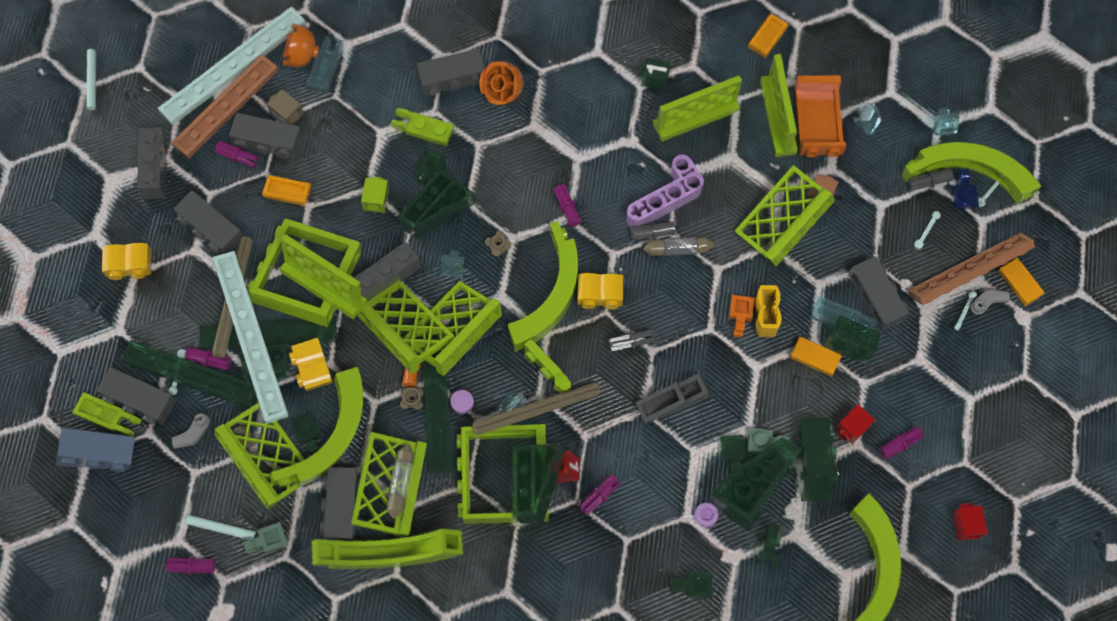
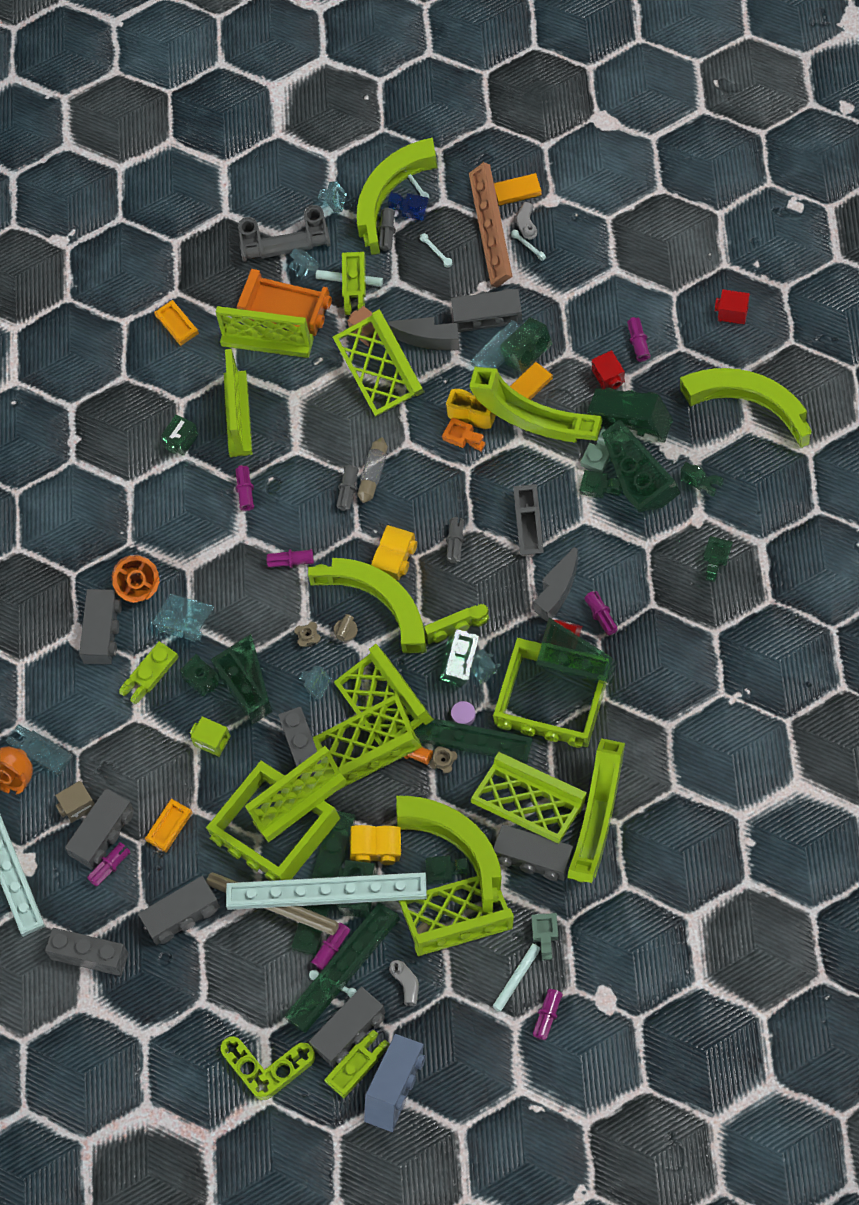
camera: 60 degrees left, 5 degrees down
yellow brick [102,243,152,280] -> none
nougat plate [171,54,279,159] -> none
piece [387,444,414,519] -> none
dark tan axle [472,382,601,435] -> none
lavender beam [626,155,704,227] -> none
lavender tile [694,503,718,528] -> none
none -> clear light blue hinge [152,594,214,642]
none -> lime beam [221,1036,315,1100]
none -> magenta axle [235,465,254,511]
none -> dark grey piece [238,205,331,262]
none -> light aqua bar [316,270,383,287]
none -> dark tan plate [334,614,358,642]
none -> lime hinge [342,252,366,315]
none -> dark grey slope [389,317,460,350]
none -> brick [438,629,479,687]
none -> lime arch [469,367,602,443]
none -> dark grey slope [534,547,578,623]

